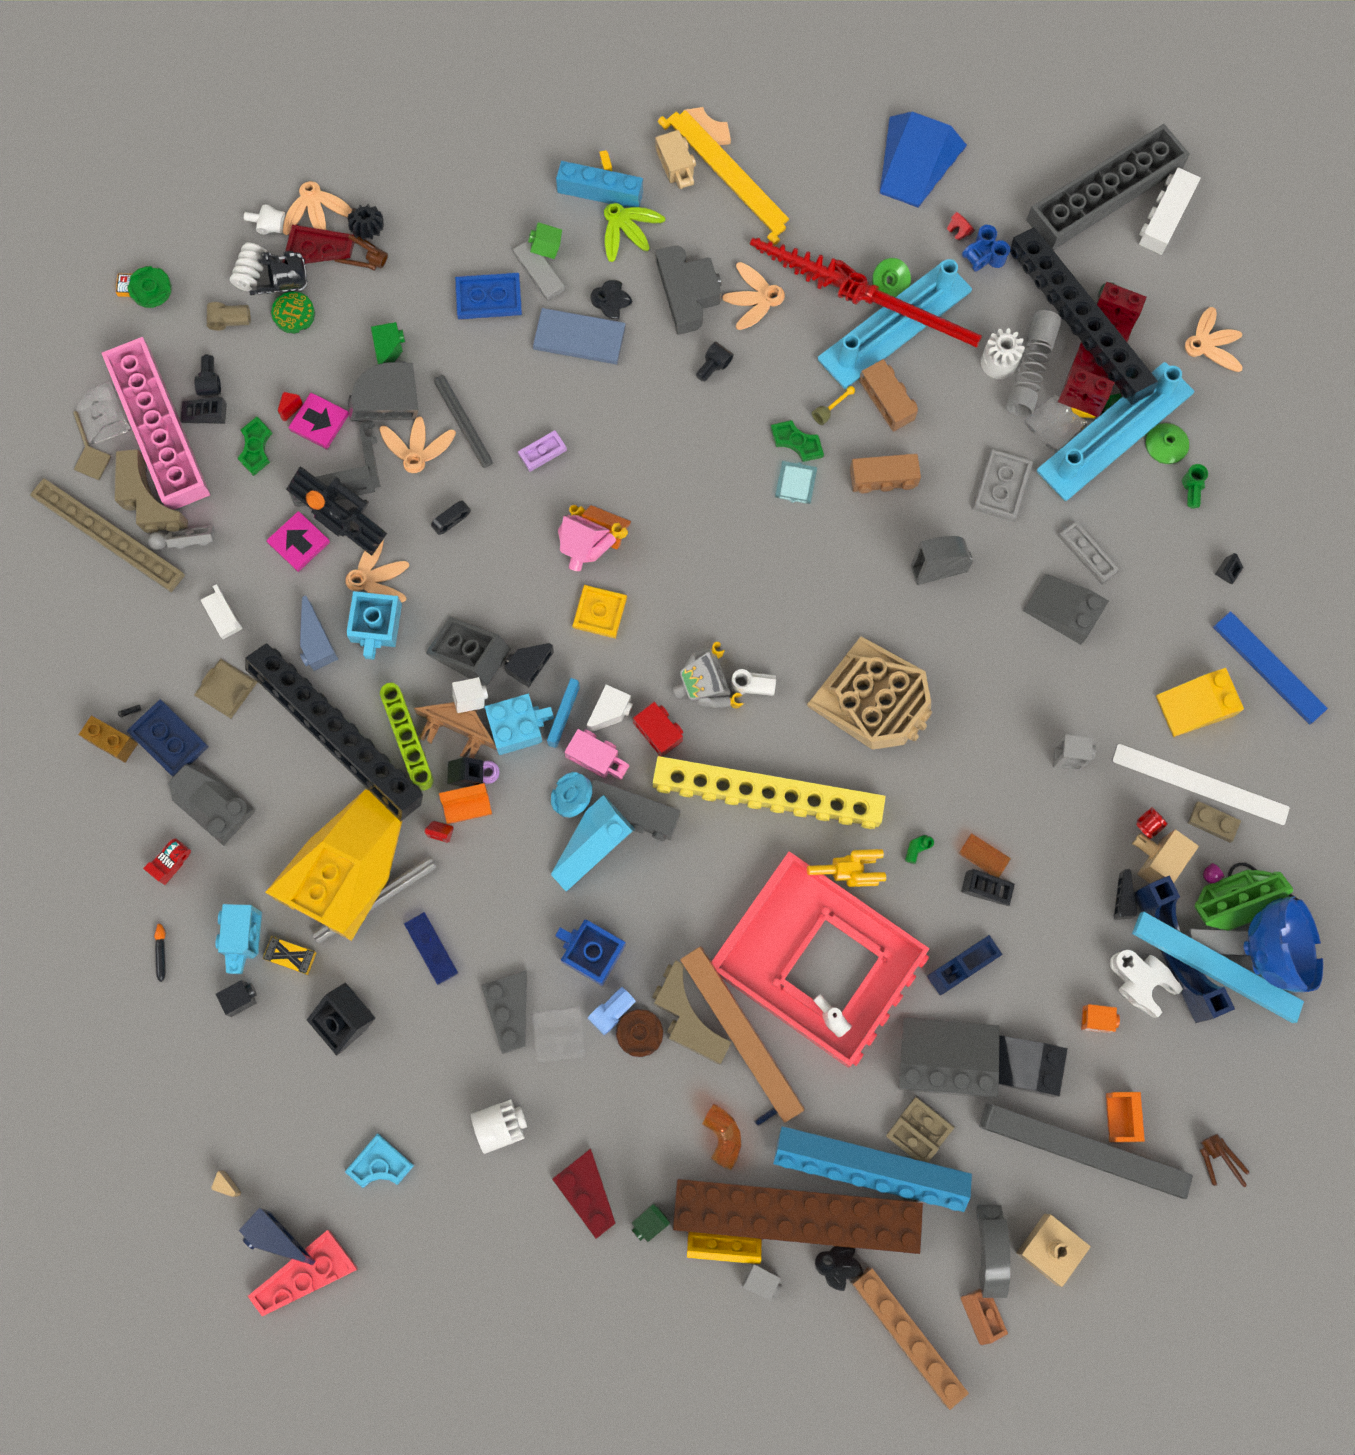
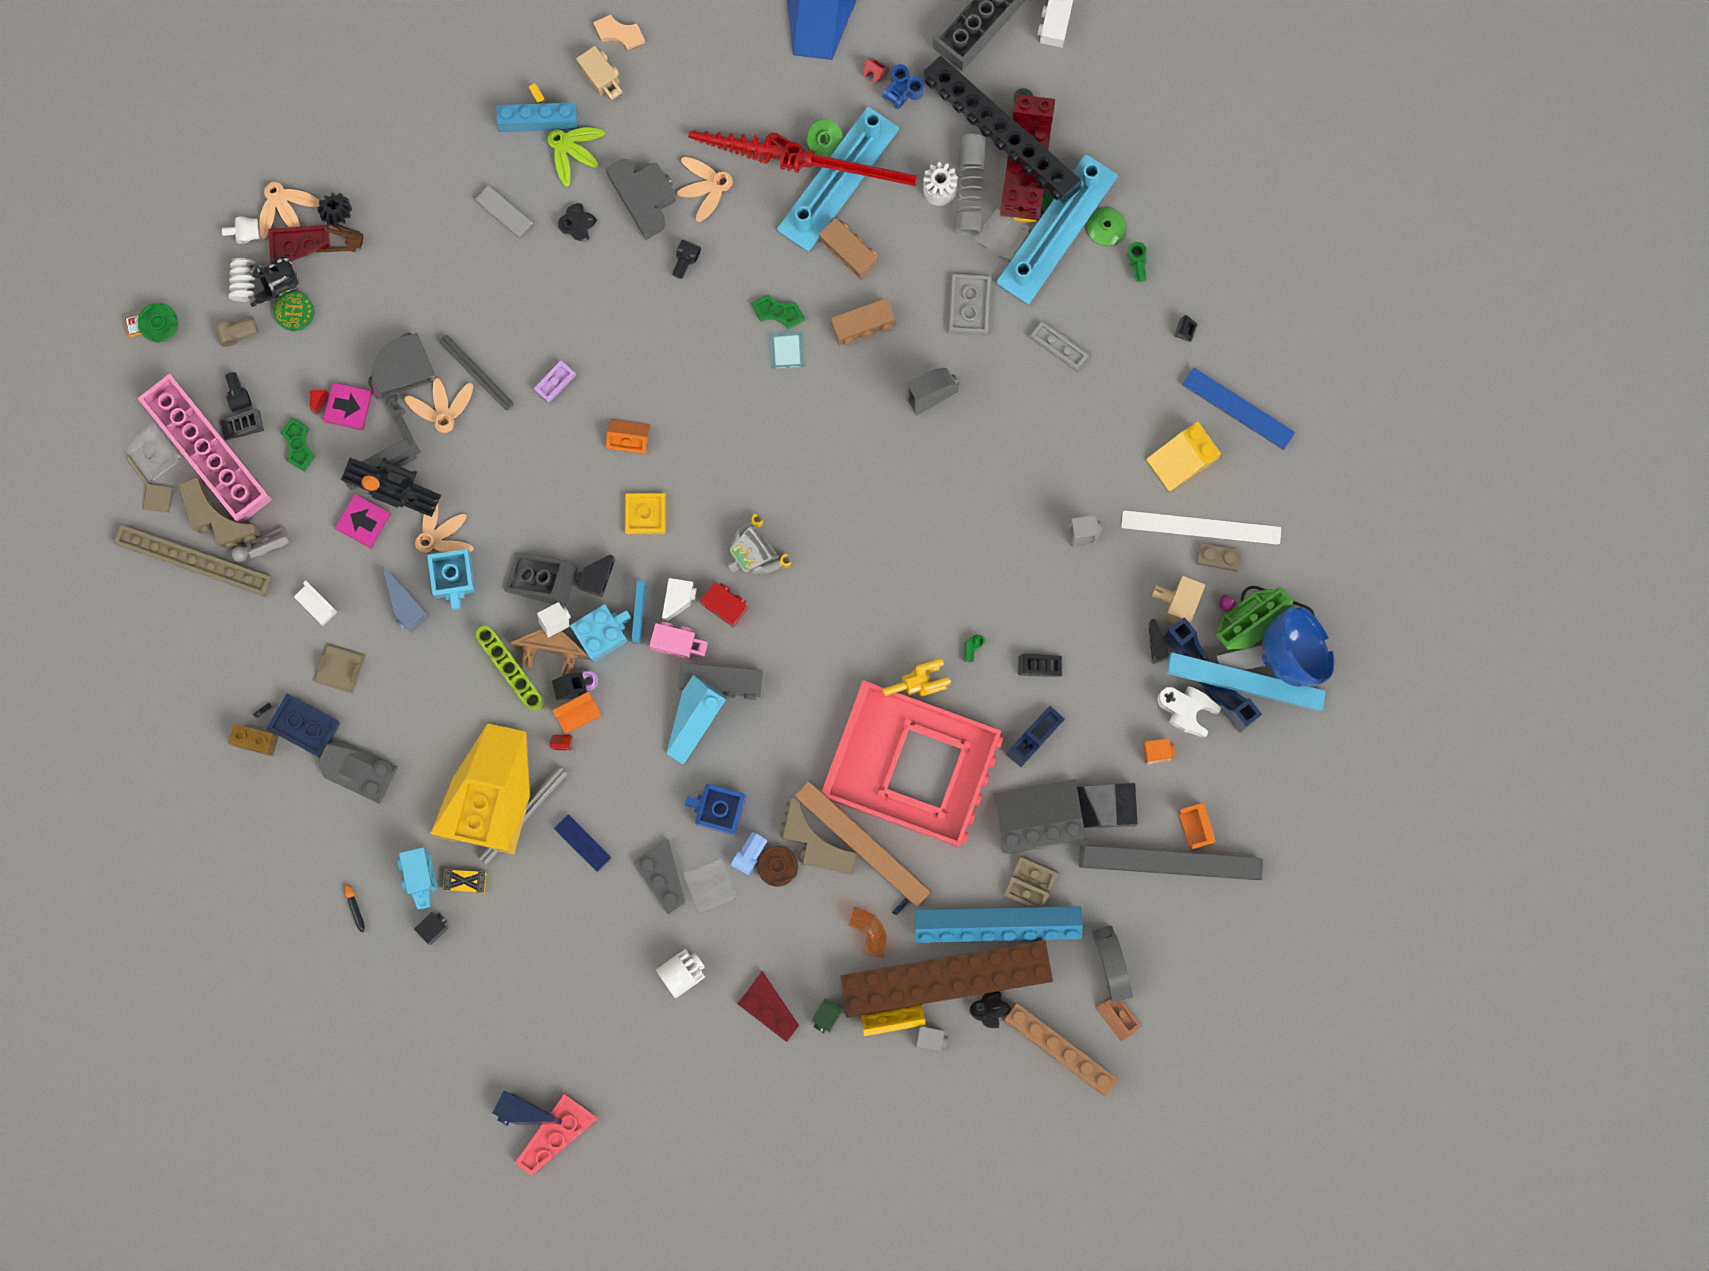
camera: 10 degrees left, 5 degrees up
red leg [143,838,191,885] -> none
tan slope [211,1170,241,1197] -> none
black brick [245,643,423,822] -> none
black slope [307,982,376,1056] -> none
medium azure tile [345,1133,415,1188] -> none
green slope [371,322,405,364] -> none
black beam [431,500,471,535] -> none
blue plate [455,273,522,320] -> none
bright green brick [528,222,562,259] -> none
sand blue tile [533,308,626,365] -> none
medium azure tile [551,772,592,818] -> none
bright pink torso [558,505,628,571] -> none
light yellow brick [653,756,886,829] -> none
yellow piece [658,110,789,245] -> none
white piece [730,669,776,696] -> none
tan hinge [807,637,932,750] -> none
olive hinge [812,386,855,425] -> none
white piece [813,994,852,1038] -> none
clear orange tile [958,833,1011,878] -> none
tan brick [1016,1214,1091,1287] -> none
dark grey slope [1023,574,1109,645] -> none
red piece [1136,807,1168,839] -> none
light nougat plant [1185,307,1242,372] -> none
reddish brown plant [1199,1134,1249,1187] -> none

